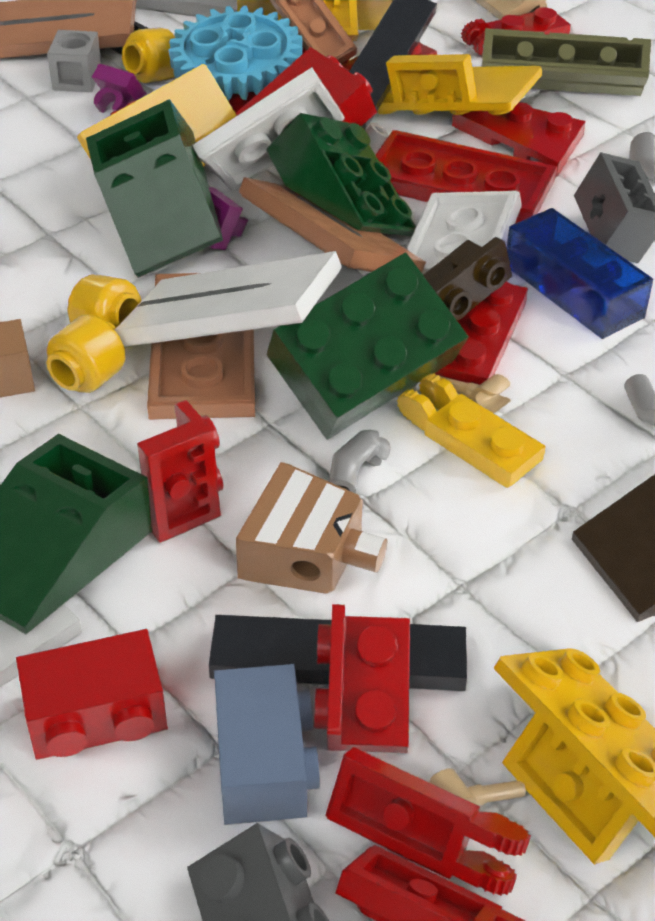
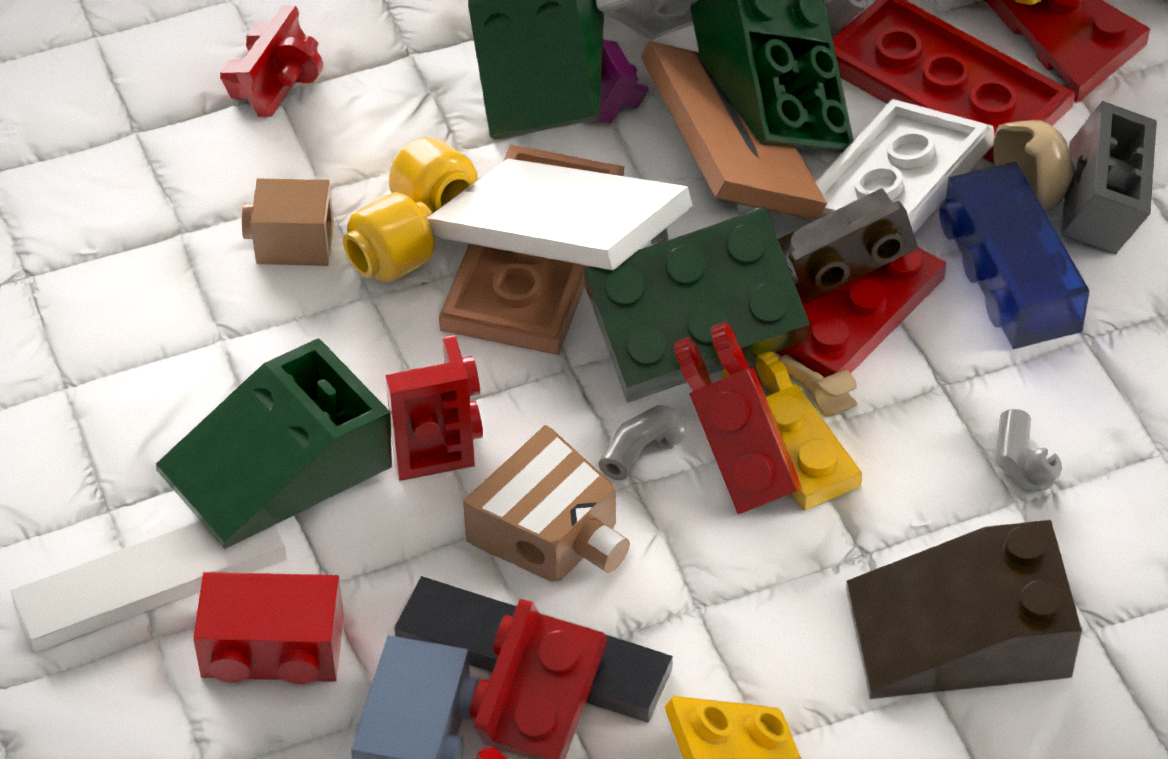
camera: 20 degrees right, 5 degrees up
none -> red hinge [674,321,802,515]
none -> tan hair [993,120,1074,212]

